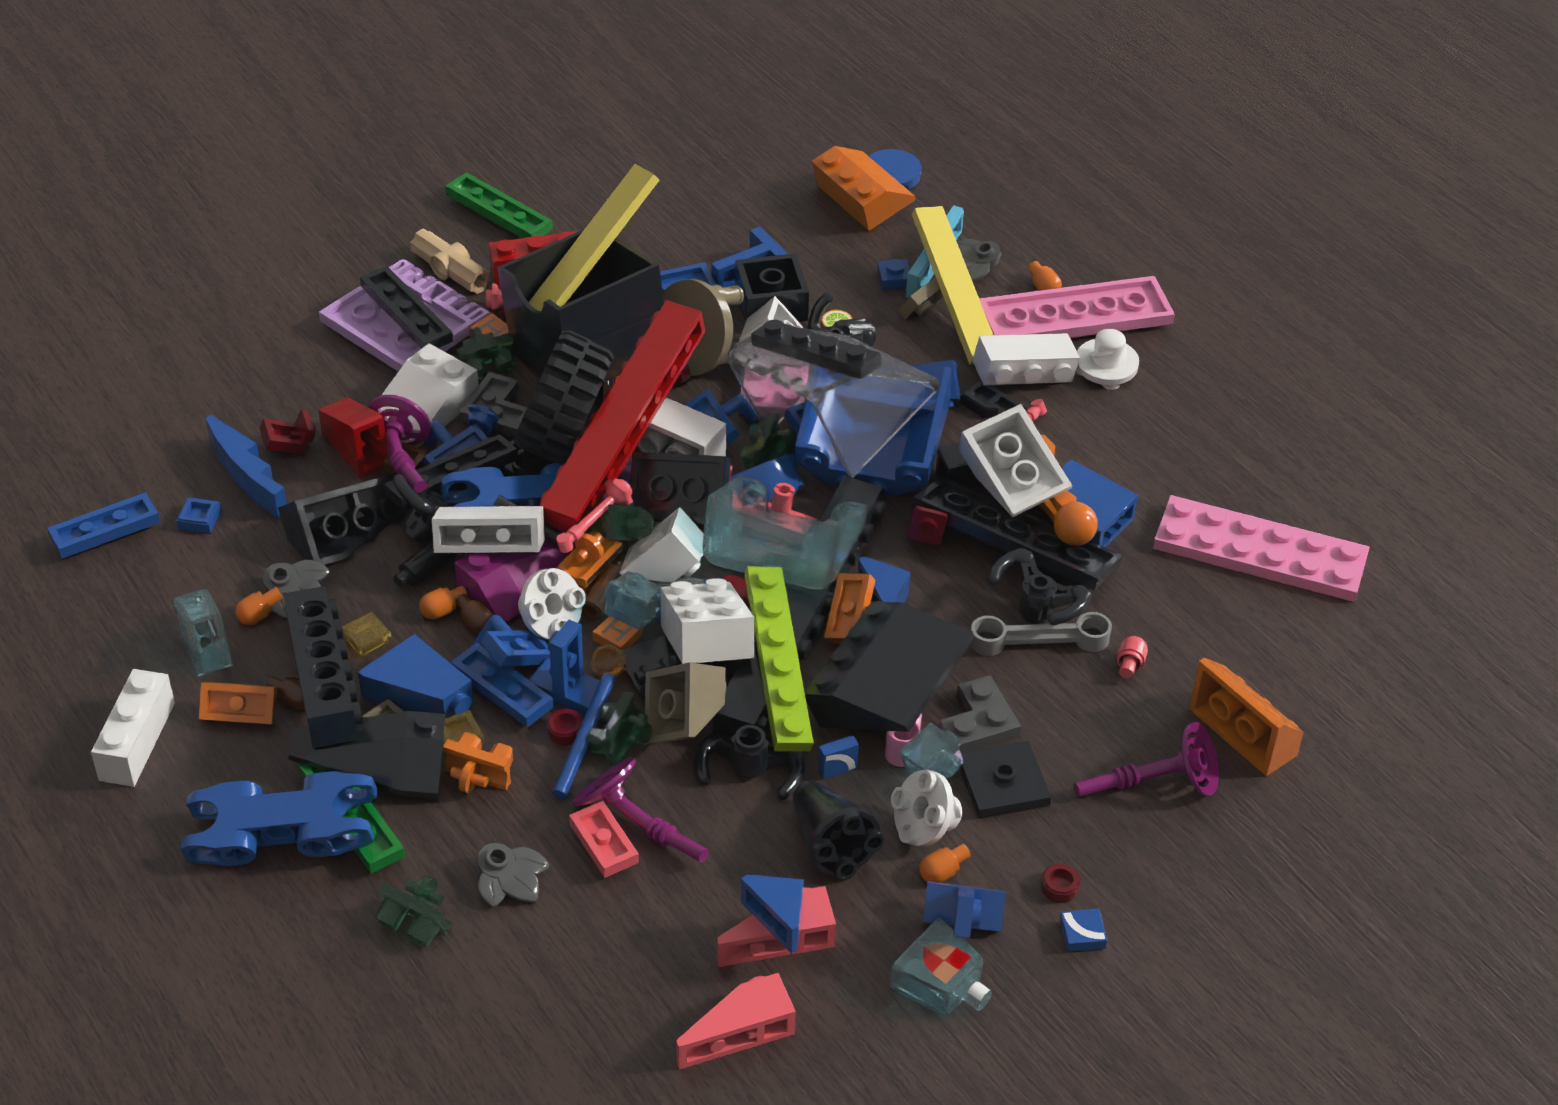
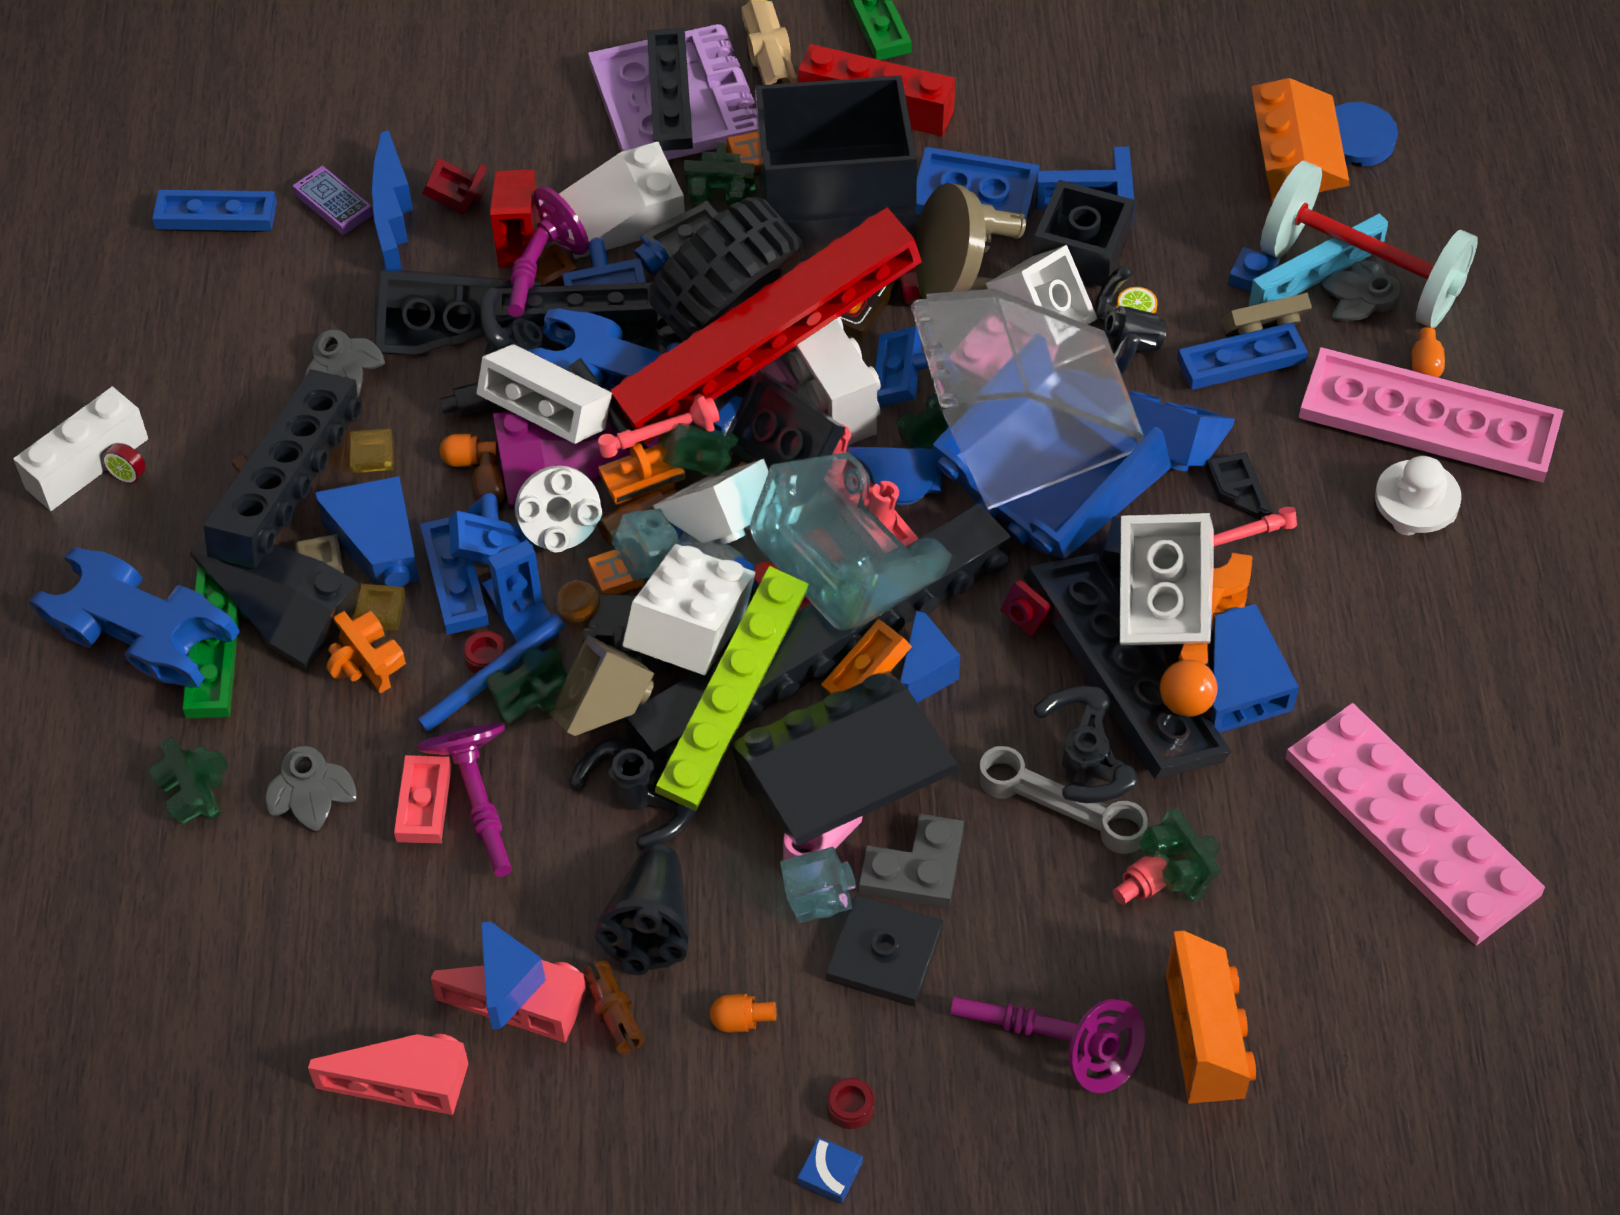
camera: 35 degrees right, 10 degrees up
clear light blue torso [172,589,233,677] -> none
blue tile [176,497,222,534] -> none
orange plate [199,682,278,724] -> none
orange cylinder [235,587,283,626] -> none
light yellow tile [529,164,659,311] -> none
black plate [751,320,881,379] -> none
blue tile [818,736,859,780] -> none
clear light blue torso [890,917,992,1015] -> none
white plate [891,770,962,847] -> none
light yellow tile [912,206,993,364] -> none
blue bracket [923,881,1006,938] -> none
white brick [972,333,1080,385] -> none
none -> tile [102,443,146,484]
none -> tile [292,165,373,236]
none -> reddish brown pin [582,961,645,1054]
none -> clear green hips [1139,808,1222,902]
none -> blue plate [1177,322,1308,390]
none -> light aqua piece [1260,161,1478,328]

